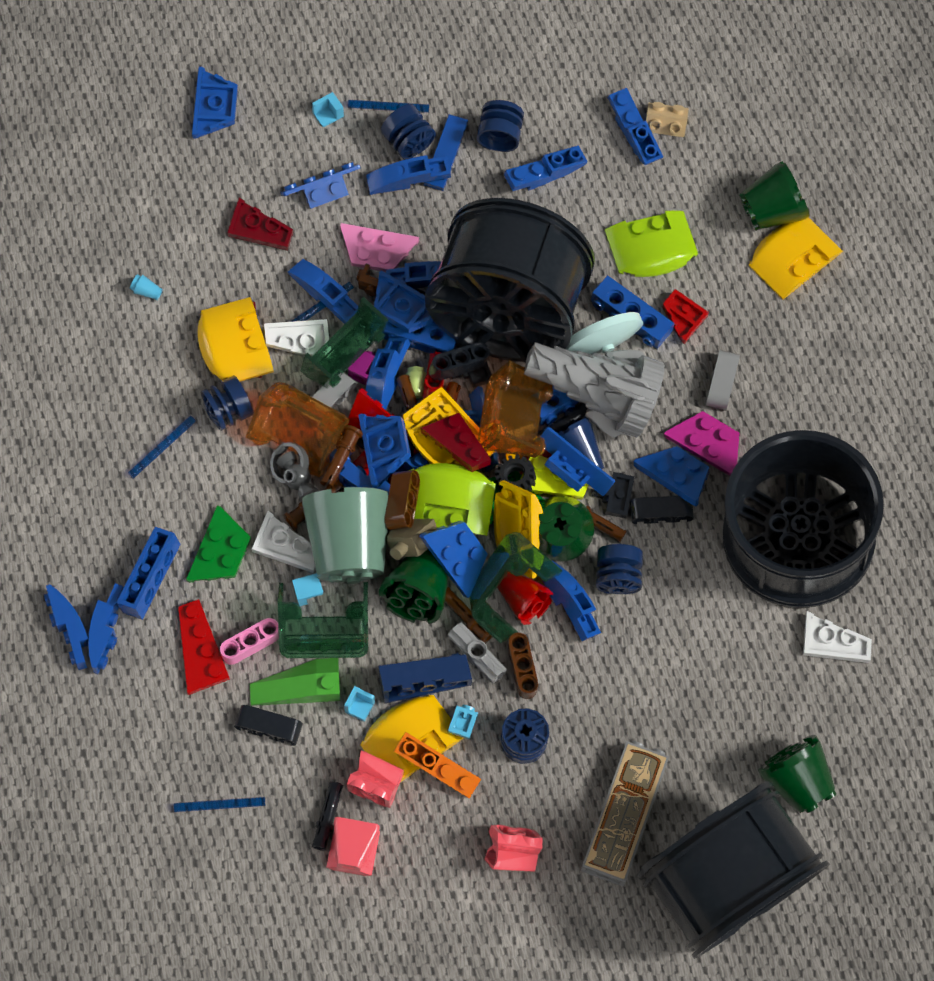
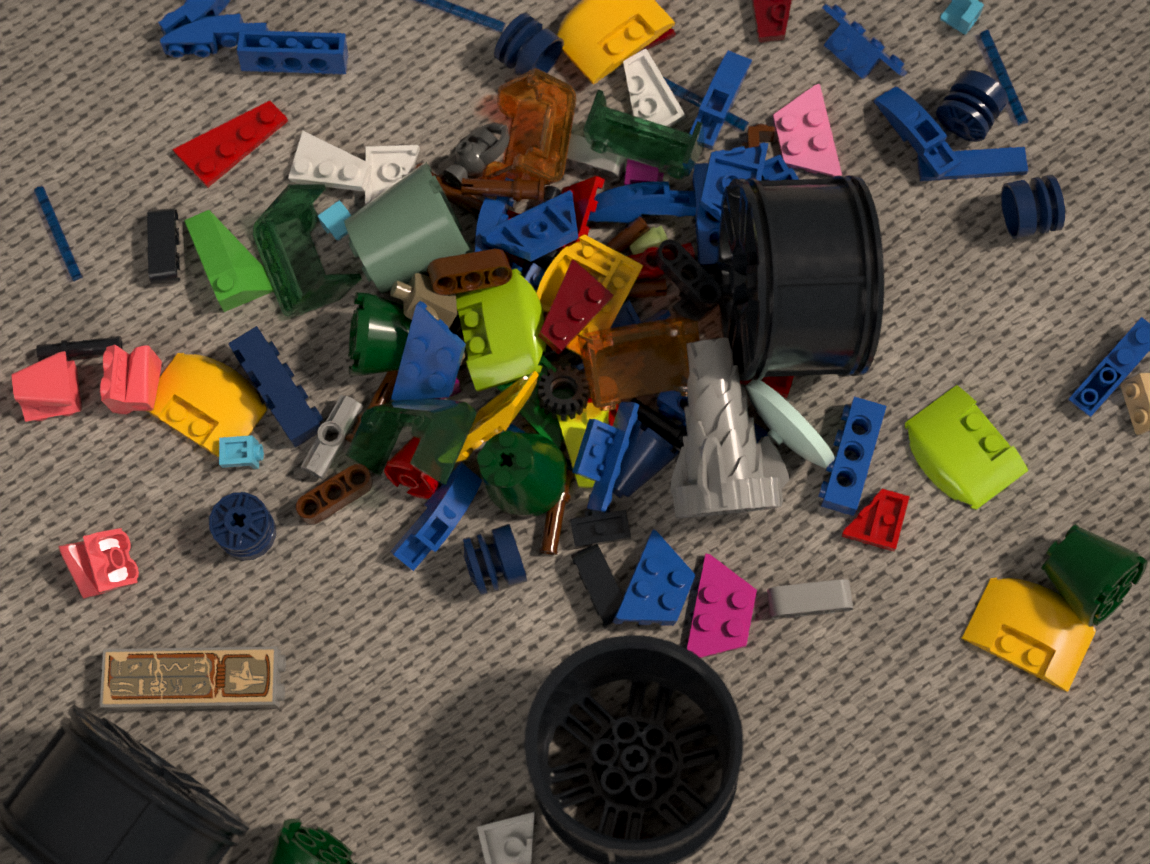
camera: 75 degrees right, 5 degrees up
green wing [186,505,251,583] -> none
bright pink beam [220,618,280,665] -> none
medium azure panel [344,686,375,722] -> none
orange slope [394,732,481,799] -> none
blue slope [504,145,588,191] -> none
none -> white wing [288,131,372,192]

